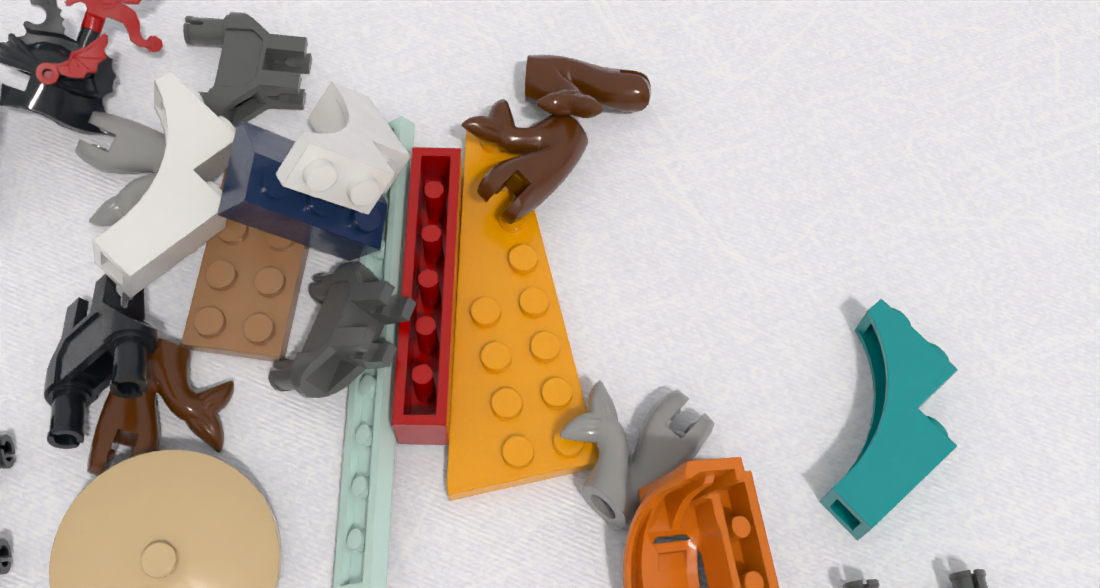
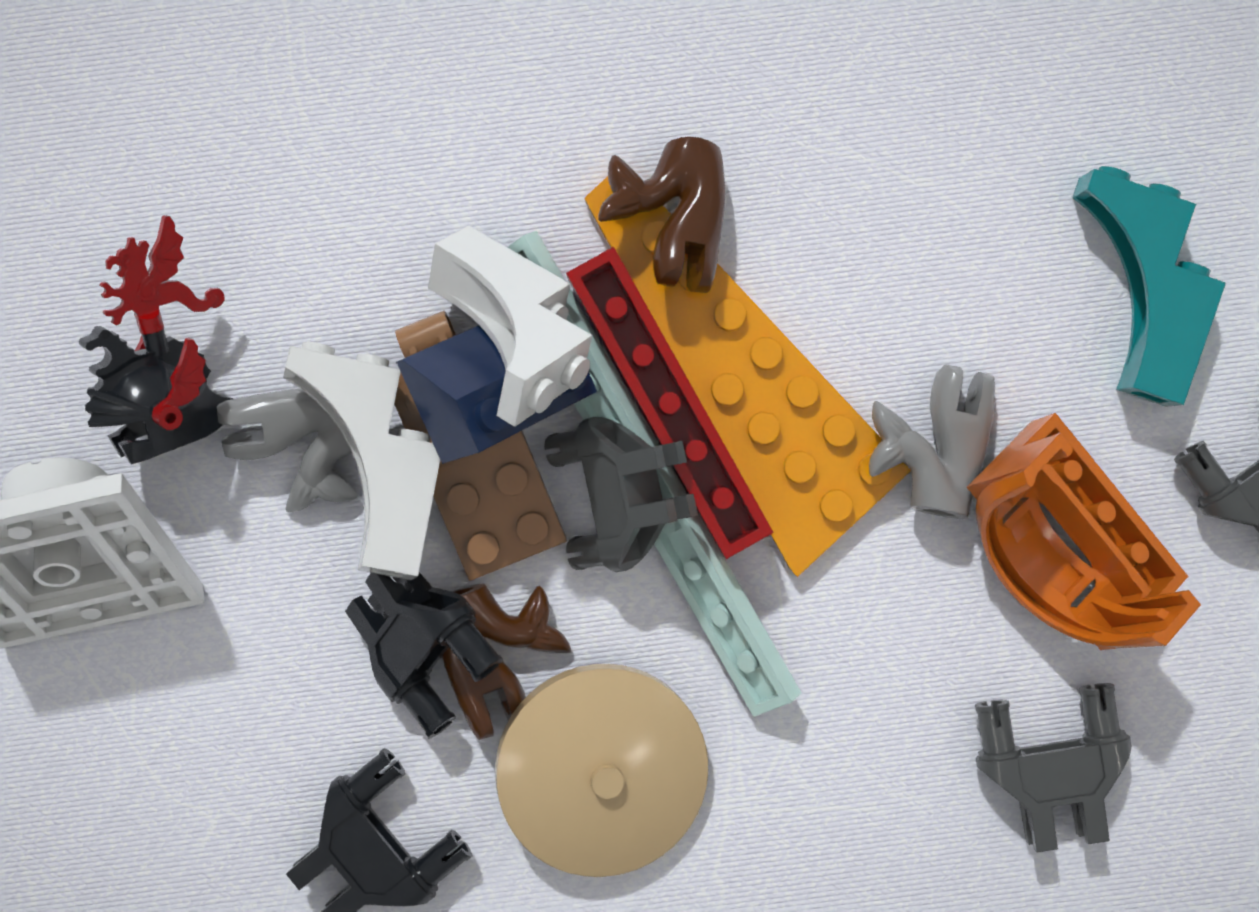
camera: 25 degrees left, 25 degrees up
dark grey connector [183,12,312,127] -> none
reddish brown piece [525,55,651,118] -> none

